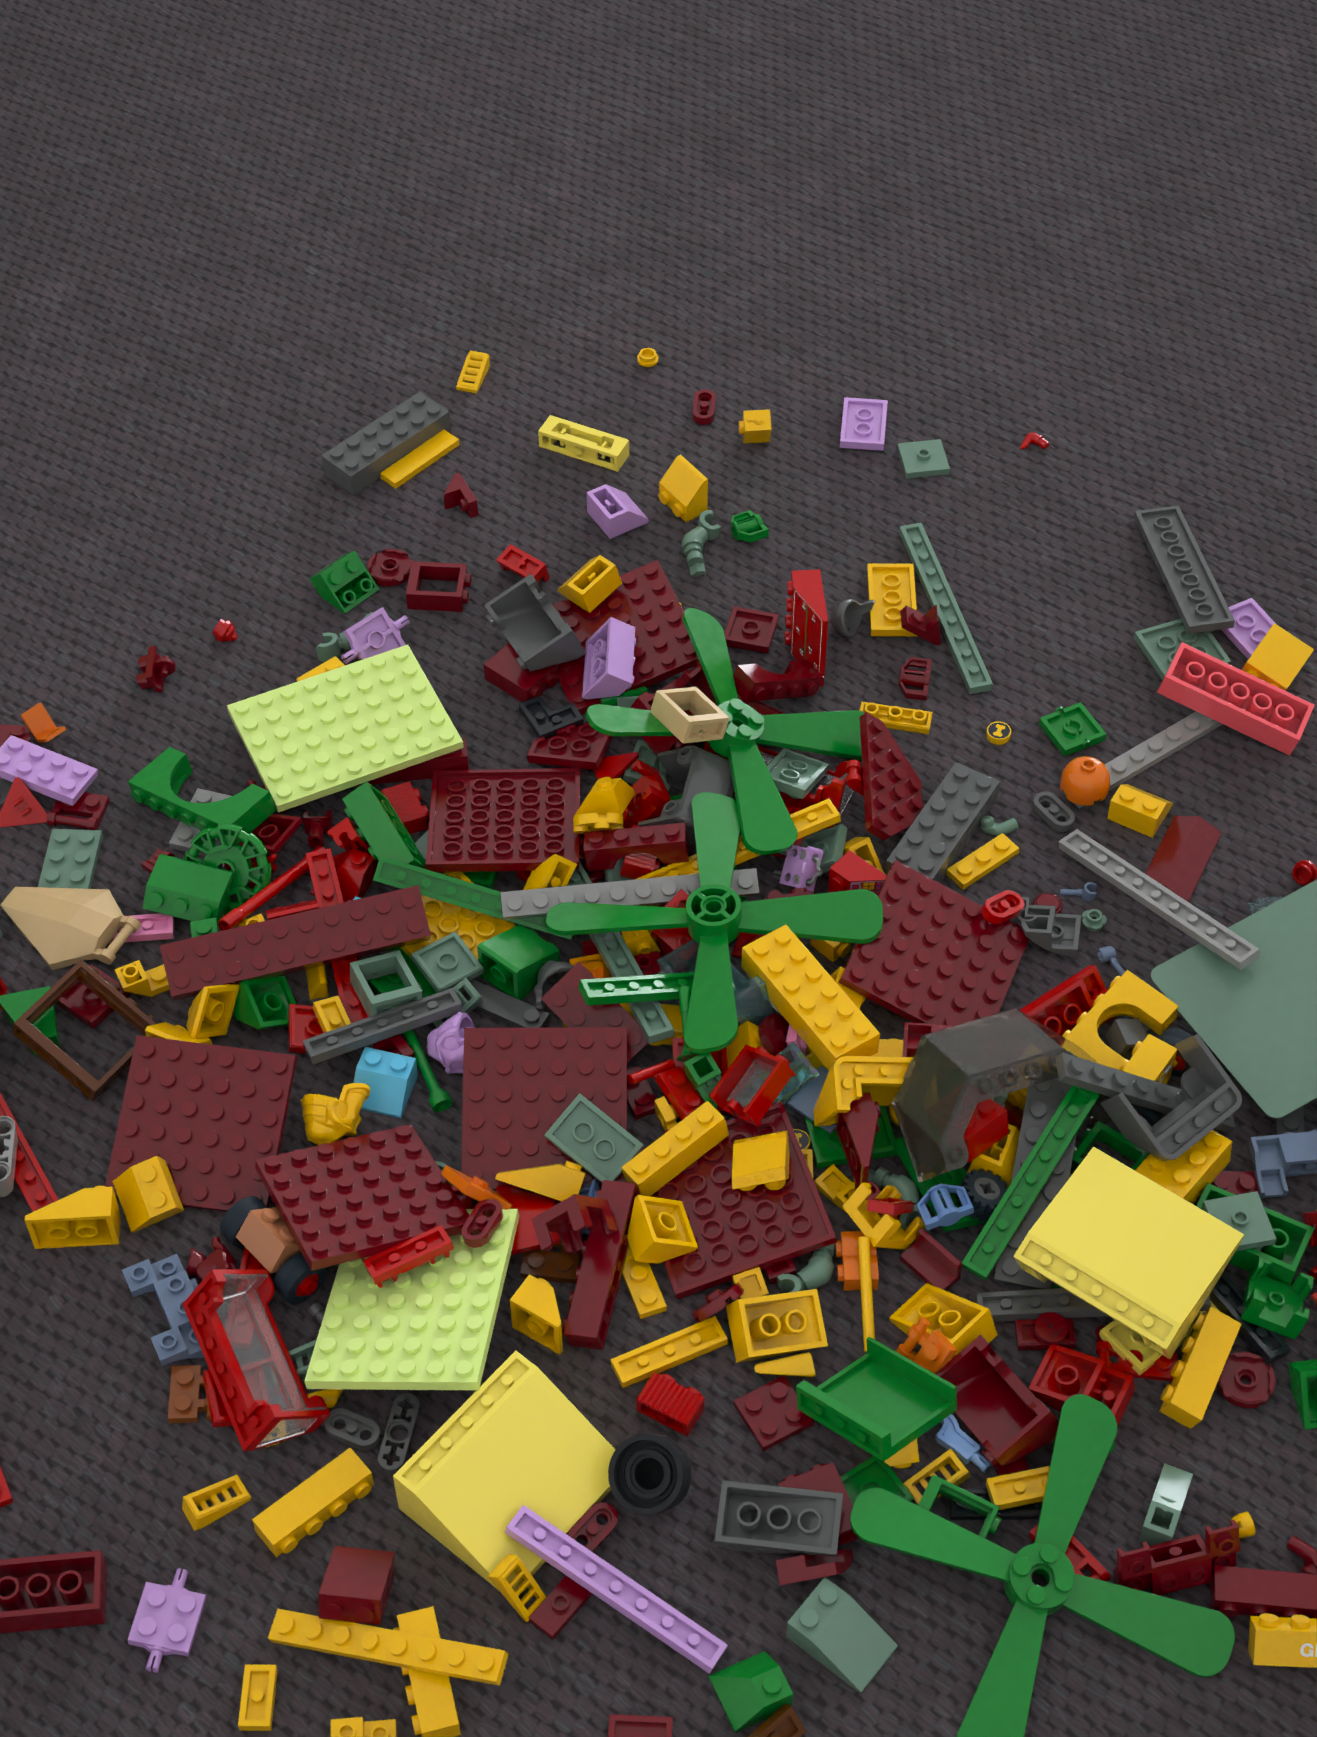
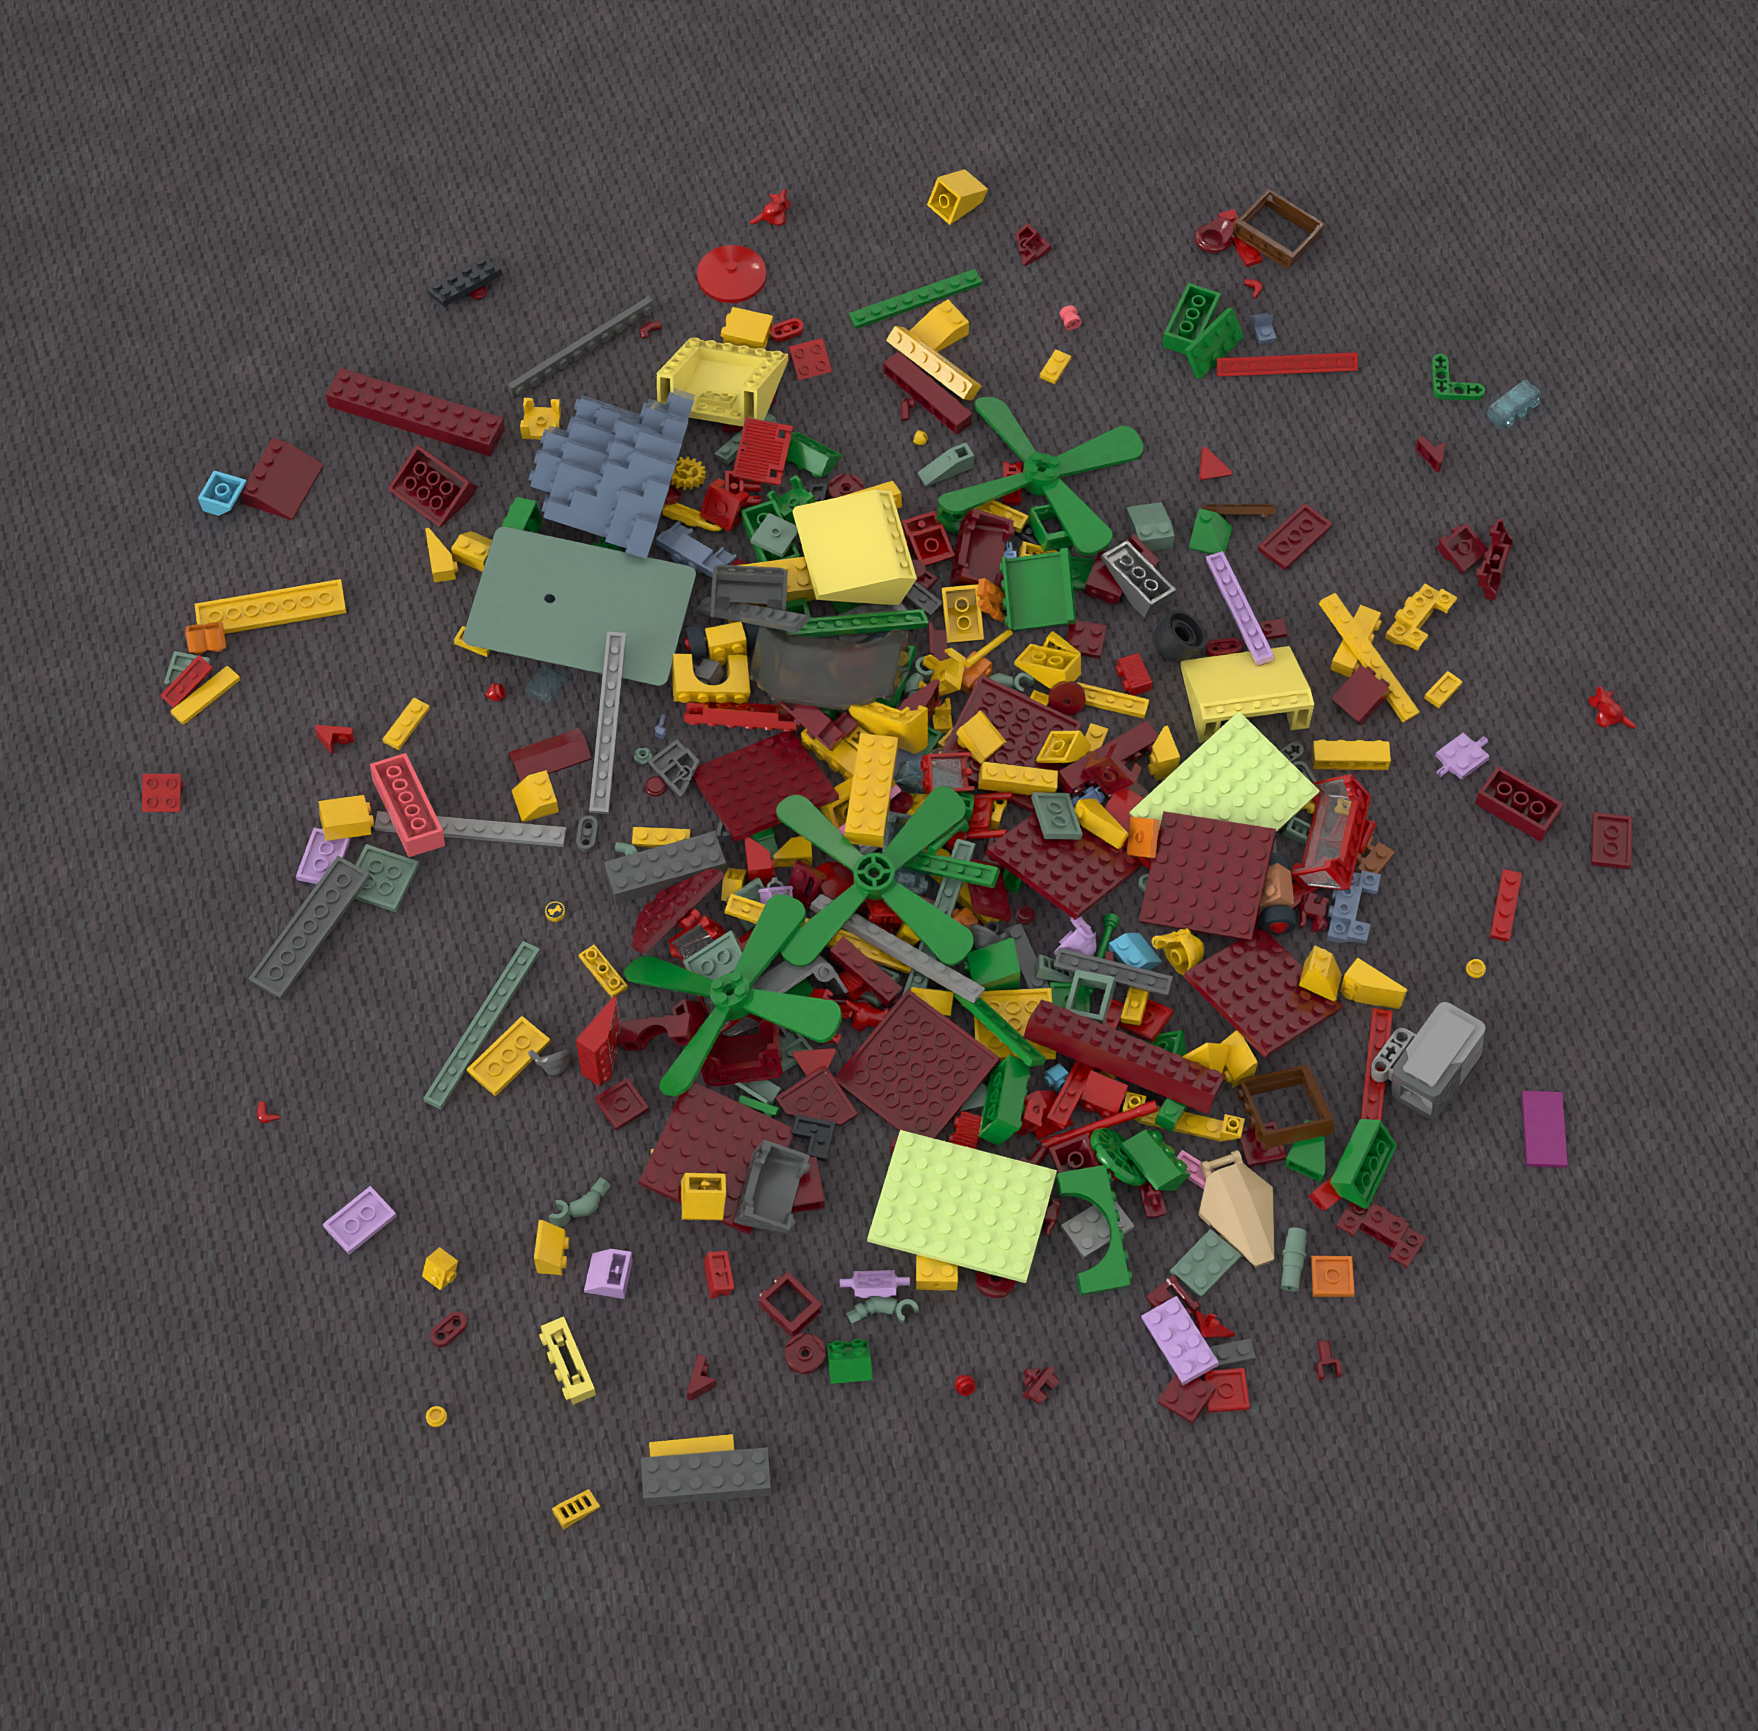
camera: 140 degrees left, 10 degrees up
orange bracket [20,703,66,743] -> none
yellow slope [182,1475,251,1531] -> none
red plate [363,1225,454,1288] -> none
sand green plate [411,931,484,993] -> none
dark red plate [461,1199,503,1248] -> none
yellow slope [488,1554,547,1622] -> none
yellow slope [573,777,635,818] -> none
yellow plate [573,812,623,833] -> none
lavender slope [582,617,636,699] -> none
tan window [650,687,729,743] -> none
green piece [730,510,769,543] -> none
red plate [867,1197,914,1219] -> none
sand green plate [897,439,950,479] -> none
dark red piece [899,657,932,701] -> none
dark red slope [900,605,941,645] -> none
medium blue piece [917,1184,974,1231] -> none
red plate [981,890,1025,924] -> none
green plate [1039,702,1107,757] -> none
orange cylinder [1060,756,1110,806] -> none
sand blue hand [1060,882,1097,901] -> none
dark red bracket [1113,1520,1240,1595] -> none

